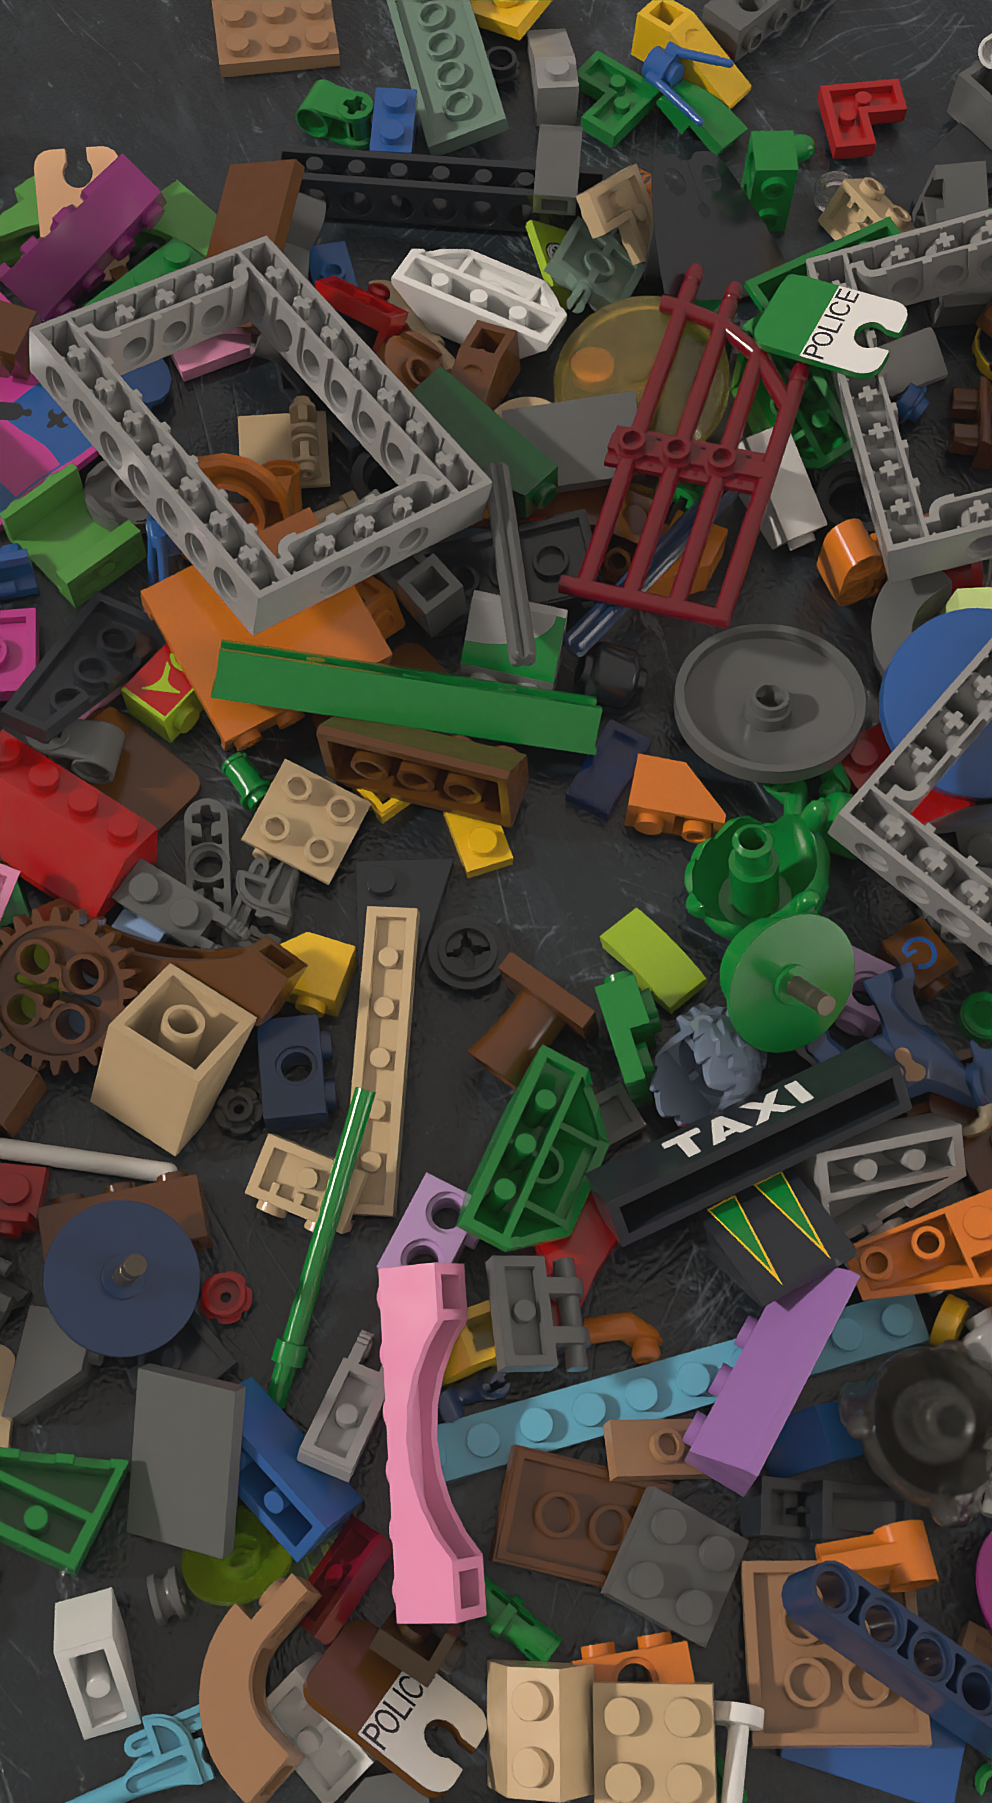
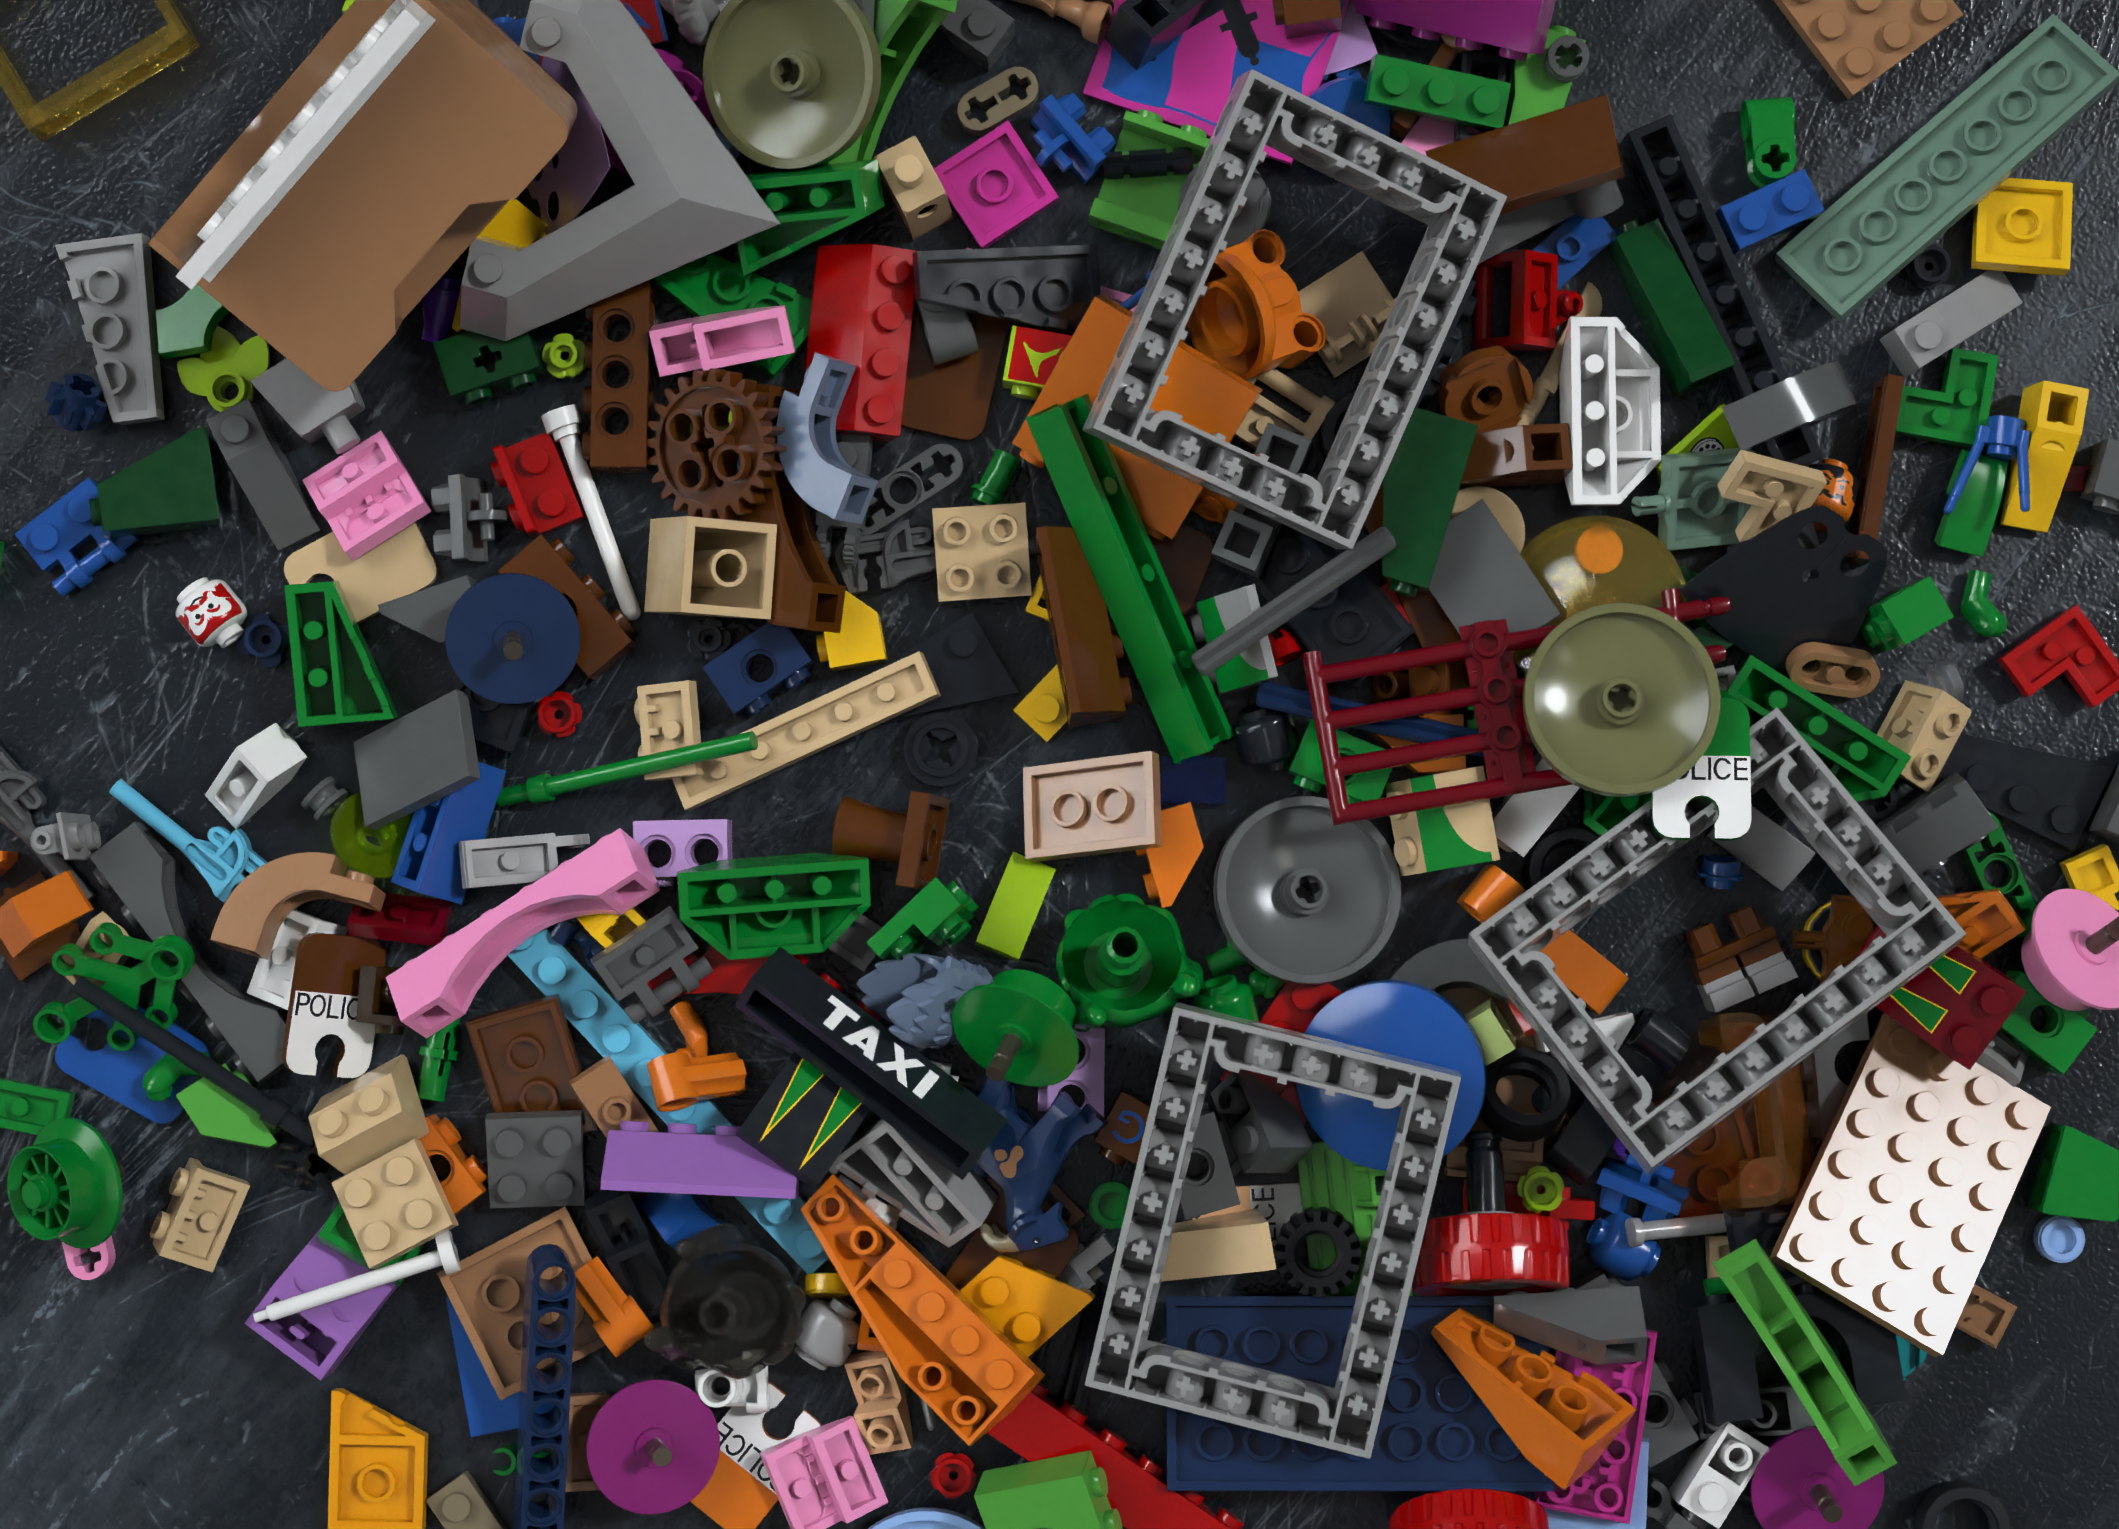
camera: 65 degrees right, 20 degrees up
none -> orange piece [647,1052,747,1112]
none -> sand blue arch [777,352,879,525]
none -> plate [1023,751,1162,862]
none -> black axle [1102,147,1194,180]
none -> green brick [1286,719,1393,804]
none -> tan slope [1385,766,1500,876]
none -> olive dish [1523,603,1721,797]
none -> dark grey bush [1544,35,1590,83]
none -> dark green slope [1607,218,1735,398]
none -> medium nougat plate [1785,642,1880,698]
none -> reddish brown tile [1845,374,1905,566]

